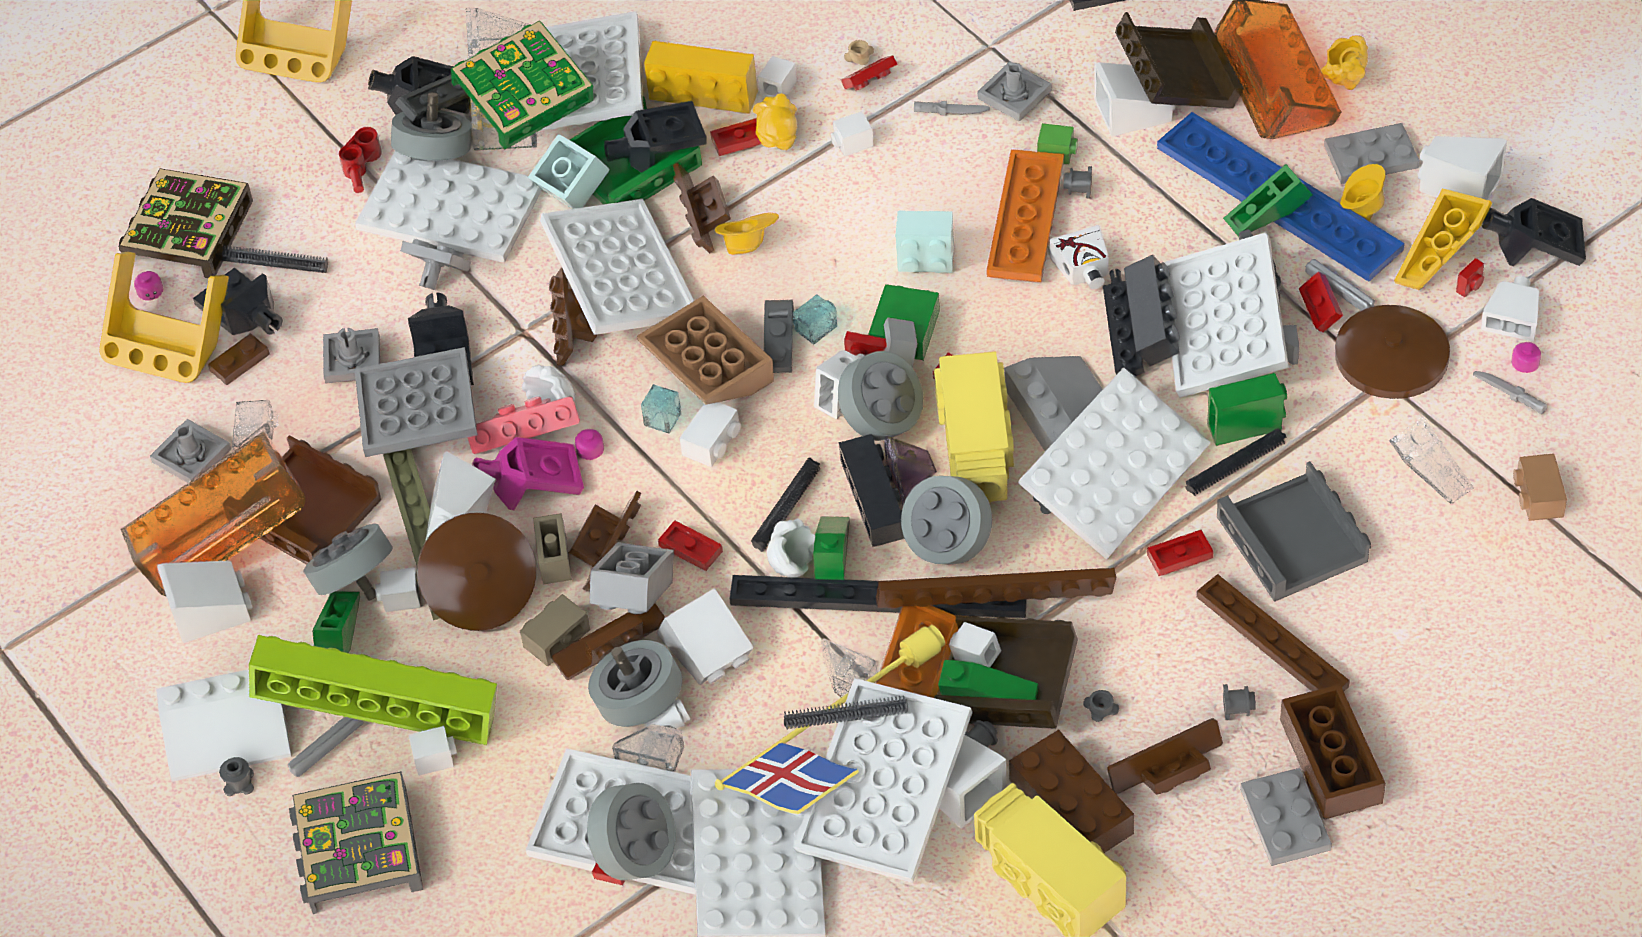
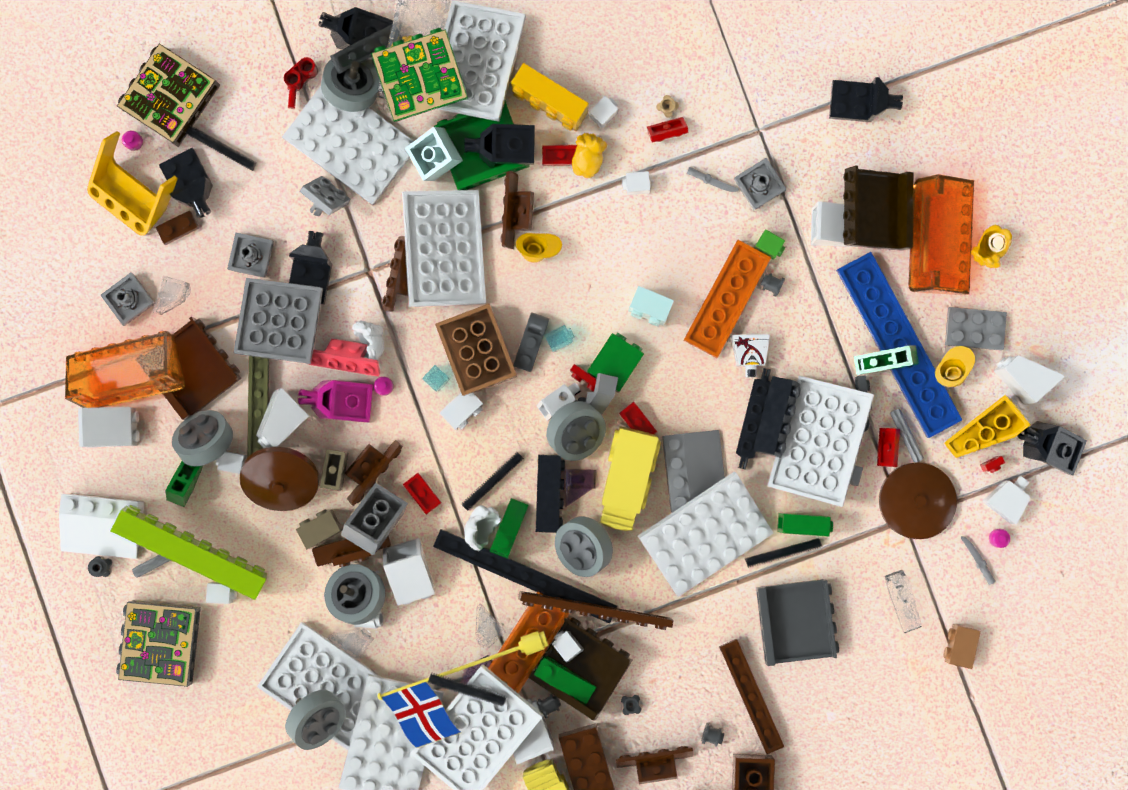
camera: 15 degrees right, 35 degrees up
red plate [1147,530,1214,576] -> none

